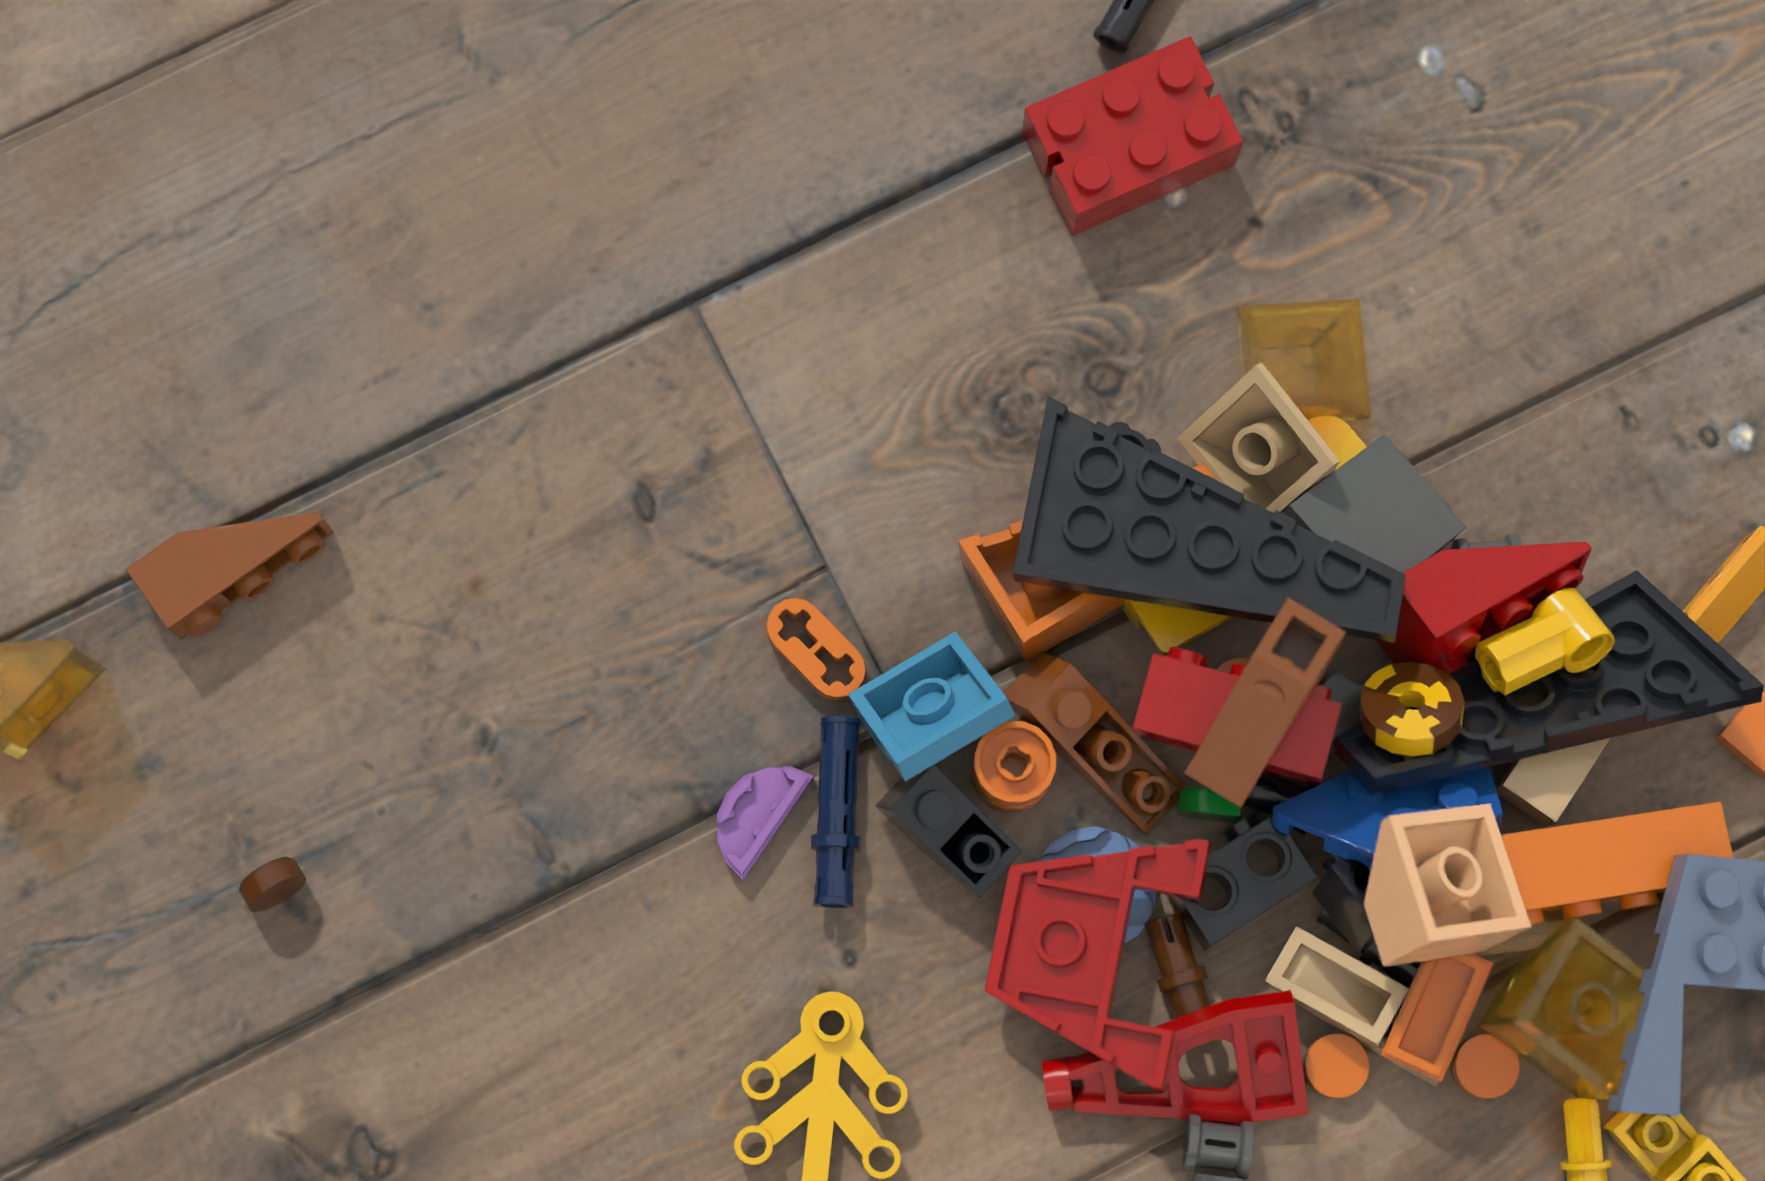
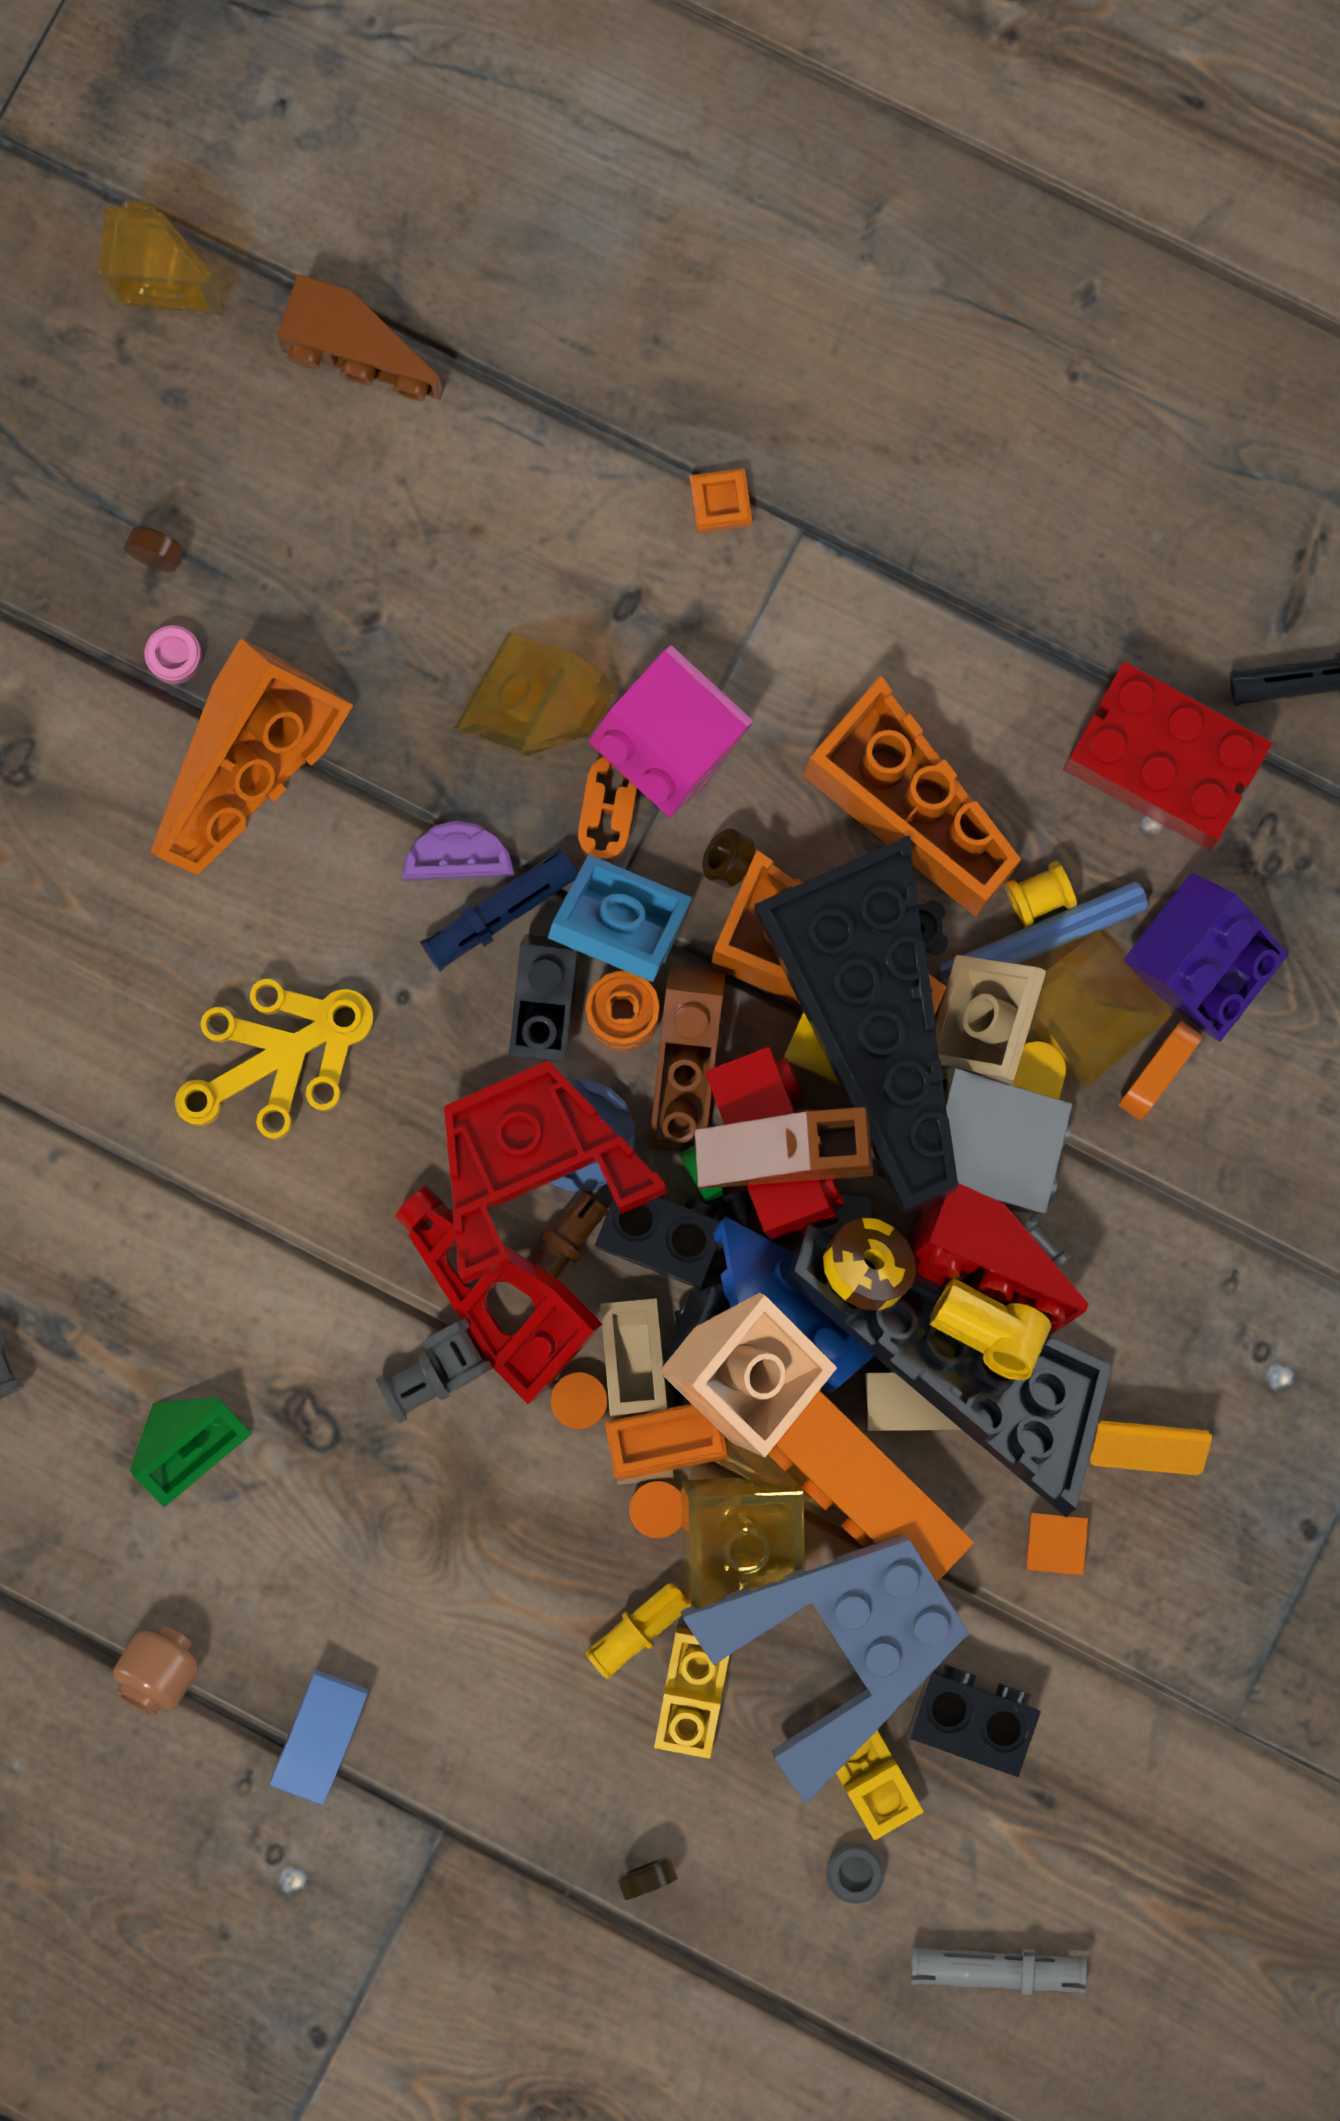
camera: 55 degrees right, 5 degrees up
none -> bright pink tile [144,625,202,684]
none -> orange wedge [150,638,354,875]
none -> clear yellow slope [454,632,618,757]
none -> dark pink slope [588,645,754,818]
none -> orange tile [690,468,752,534]
none -> dark brown tile [702,828,755,888]
none -> orange wedge [803,675,1021,917]
none -> medium blue axle [937,882,1149,990]
none -> yellow bush [1005,860,1077,928]
none -> orange beam [1117,1020,1203,1122]
none -> dark purple slope [1123,872,1289,1042]

